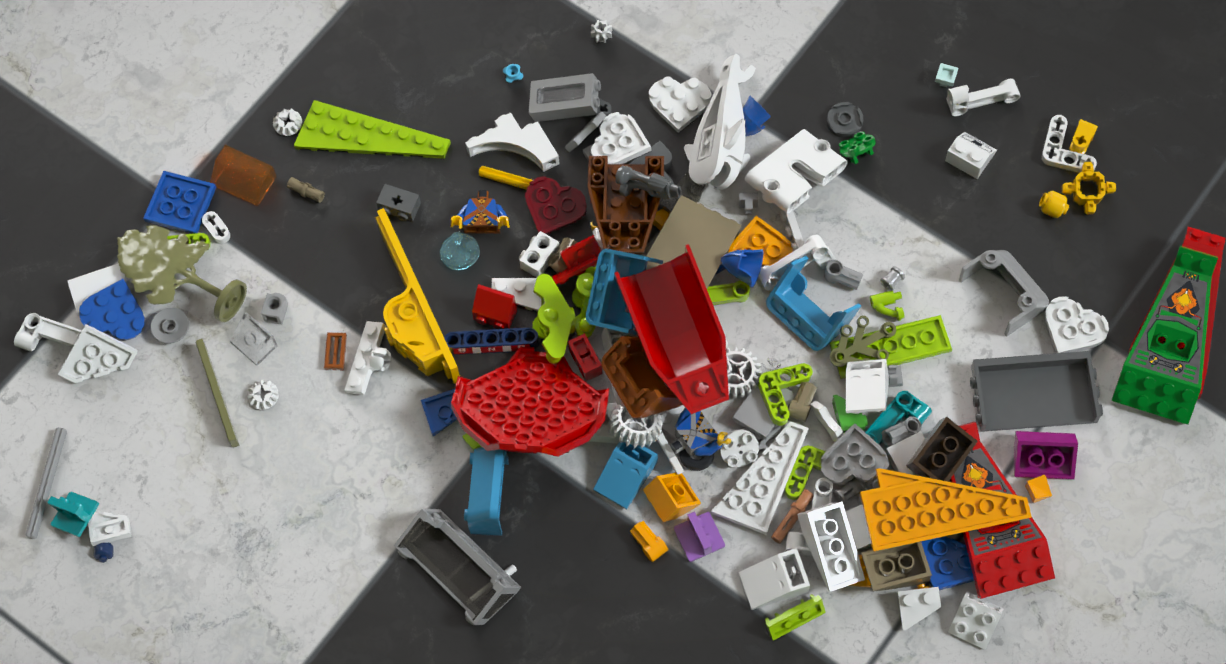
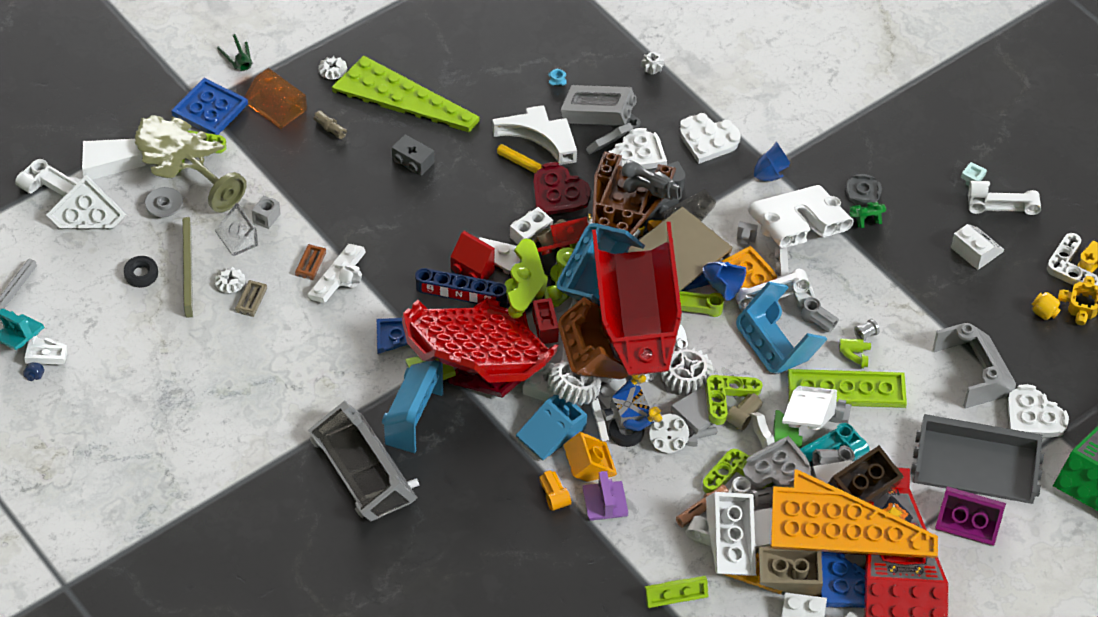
camera: 10 degrees right, 15 degrees down
blue plate [79,279,145,340] -> none
white beam [202,211,230,244] -> none
yellow piece [375,208,460,384] -> none
clear light blue piece [440,232,480,270] -> none
torso [451,190,510,234] -> none
white animal [684,54,756,190] -> none
white wing [711,421,809,535] -> none
white slope [739,548,810,610] -> none
olive plant [830,315,896,367] -> none
light orange slope [1025,475,1052,503] -> none
none -> black tyre [124,256,158,288]
none -> dark green plant [217,34,253,71]
none -> dark tan tile [235,280,267,317]

